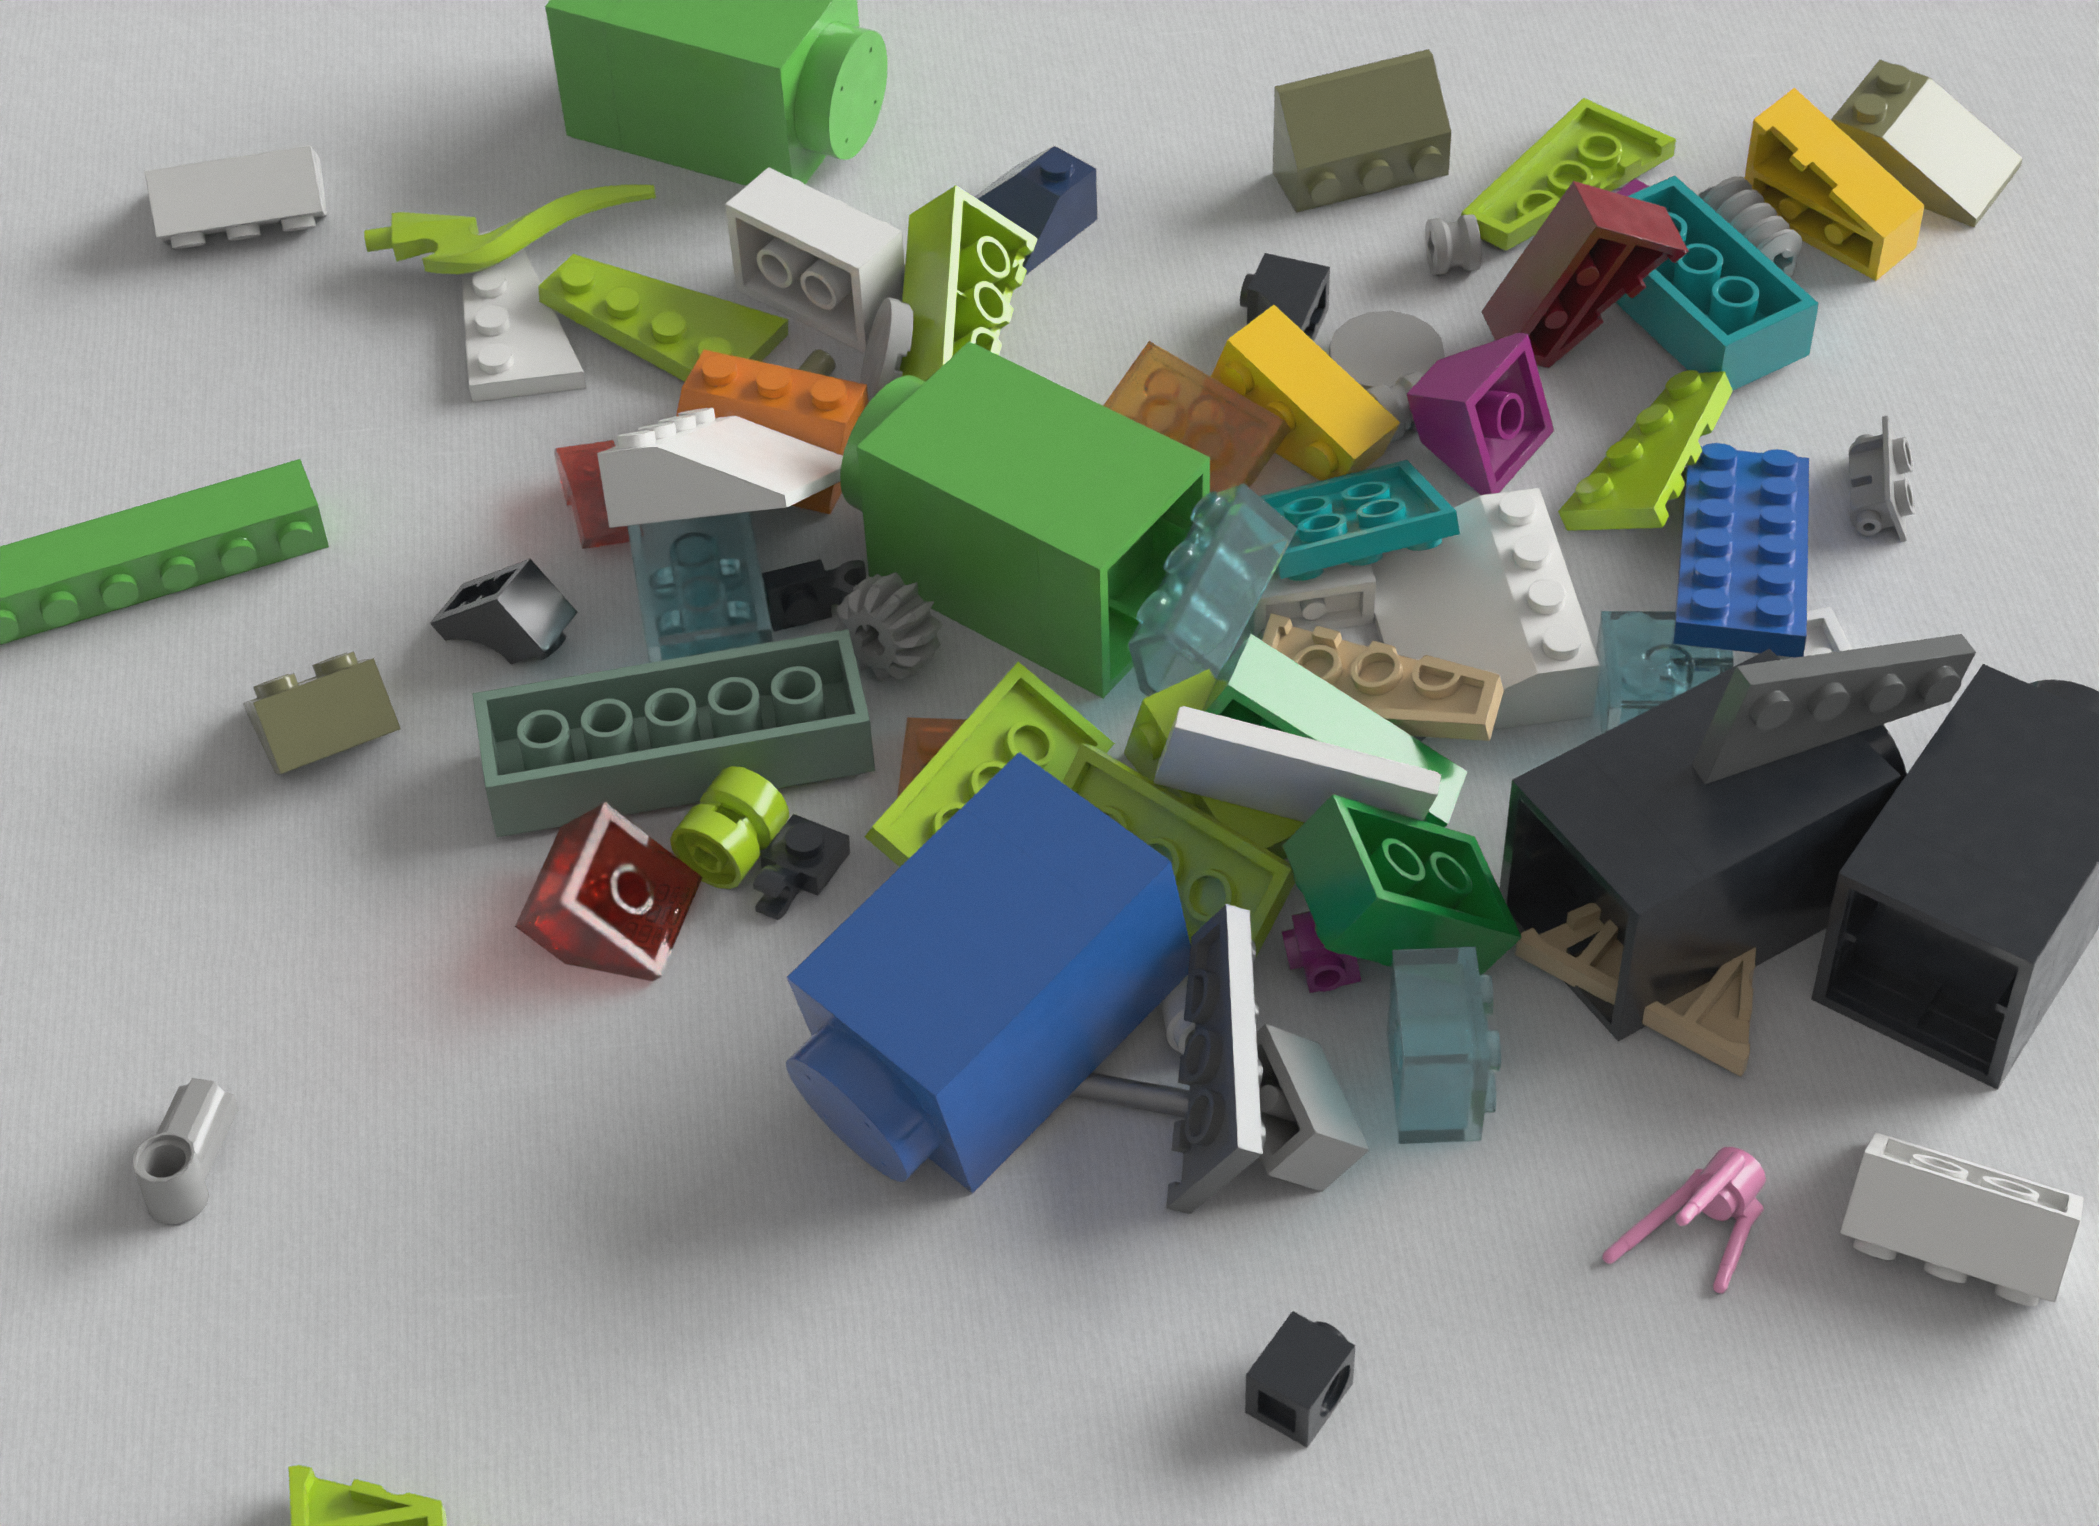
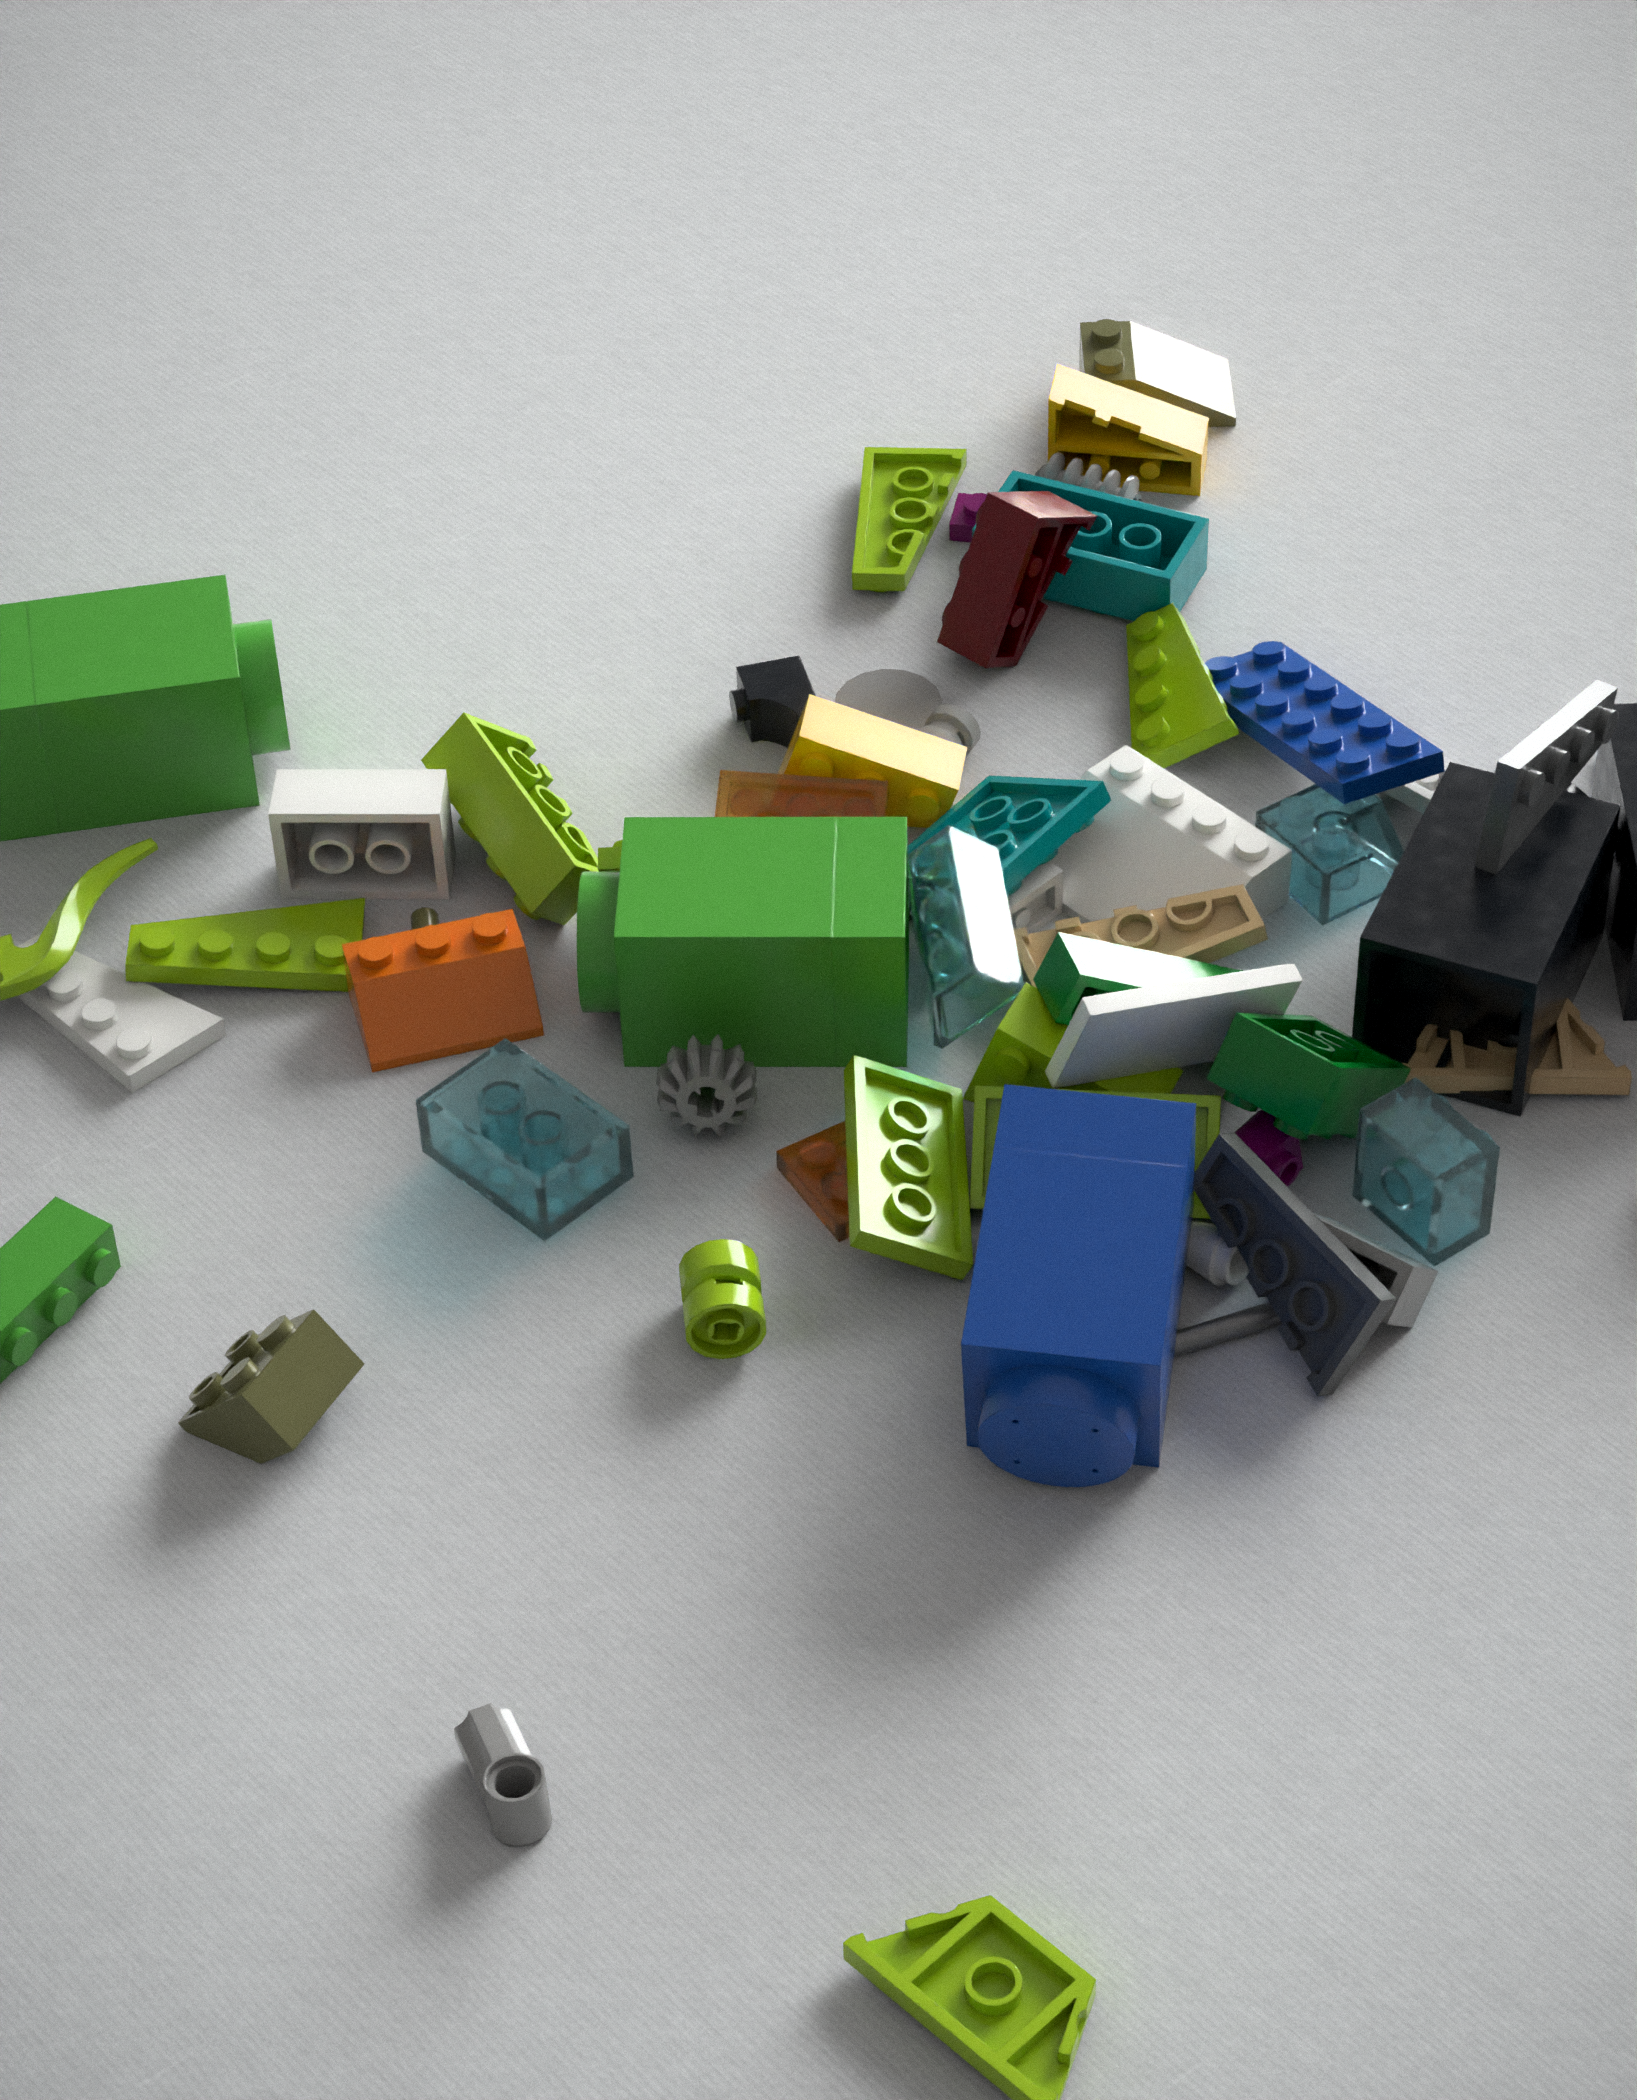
camera: 35 degrees left, 5 degrees down
black arch [430,558,578,664] -> none
sand green brick [472,629,875,837] -> none
clear red slope [515,802,703,981] -> none
clear red slope [554,440,643,549] -> none
white slope [597,408,843,528] -> none
black plate [753,814,850,920] -> none
black plate [762,559,866,632] -> none
light grey tile [860,297,913,402] -> none
dark blue slope [974,146,1098,276] -> none
black brick [1245,1311,1356,1448] -> none
olive slope [1273,49,1452,213] -> none
magenta slope [1406,333,1554,495] -> none
light grey wheel [1425,214,1481,275] -> none
light grey hinge [1848,416,1915,542] -> none

